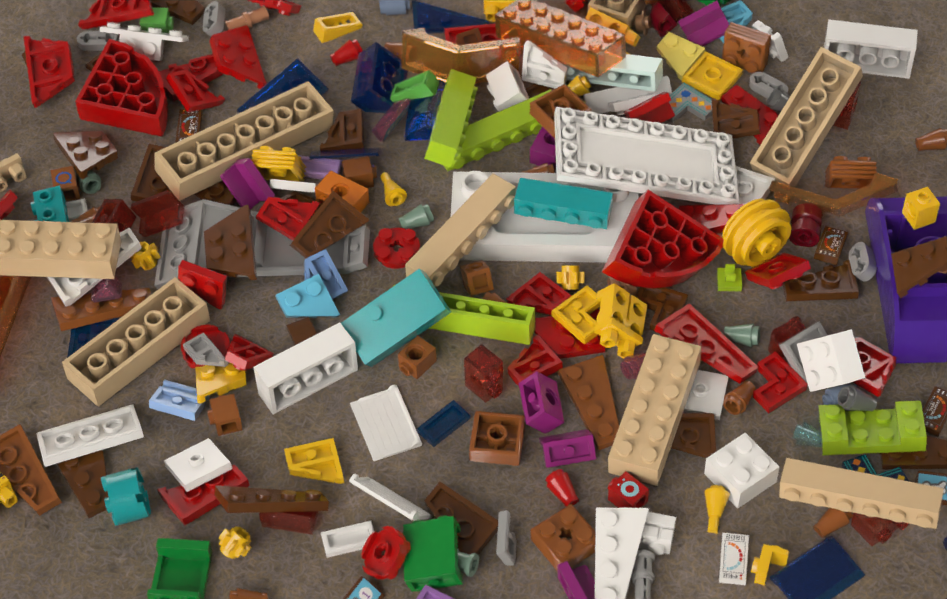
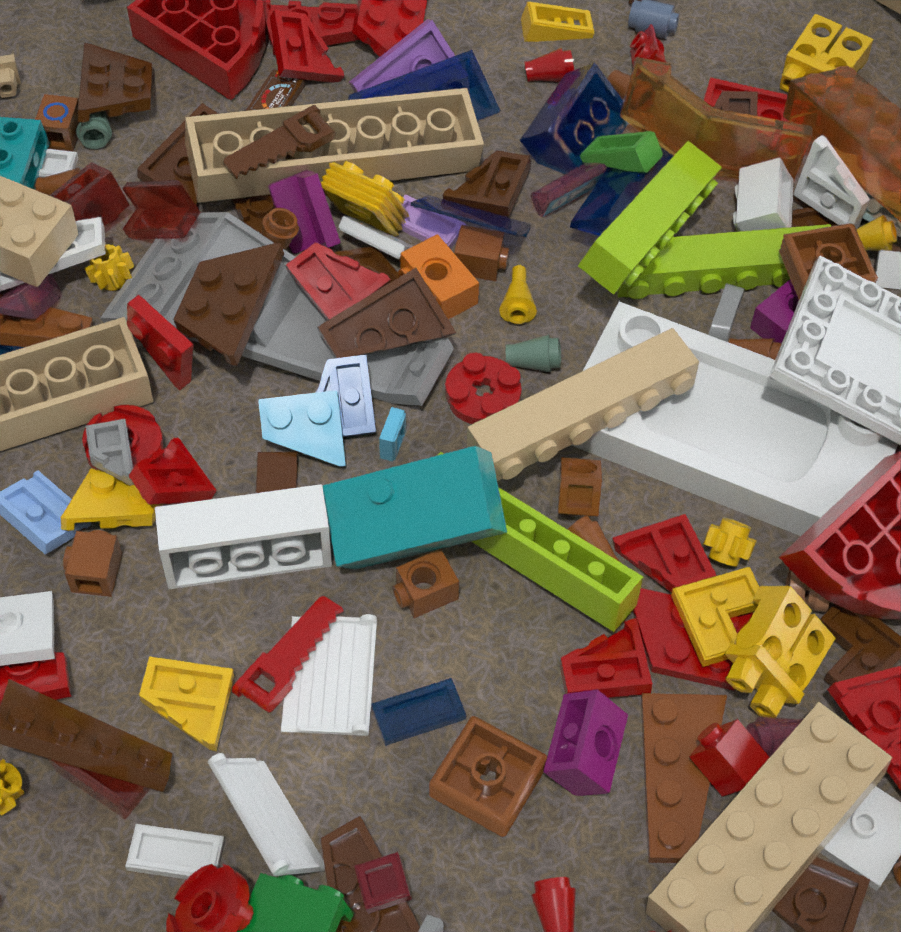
camera: 20 degrees right, 5 degrees up
clear blue wing [412,0,489,35] -> none
clear red brick [464,344,503,403] -> none
teal brick [514,177,613,229] -> none
magenta panel [539,429,596,468] -> none
none -> reddish brown piece [223,105,336,179]
none -> red piece [232,596,343,713]
none -> dark orange cone [262,208,299,250]
none -> medium lavender wing [348,19,468,99]
none -> dark red tile [354,852,412,914]
none -> medium azure tile [379,407,406,462]
none -> red hinge [630,24,669,79]
none -> red brick [689,719,770,797]
none -> light grey beam [708,283,745,342]

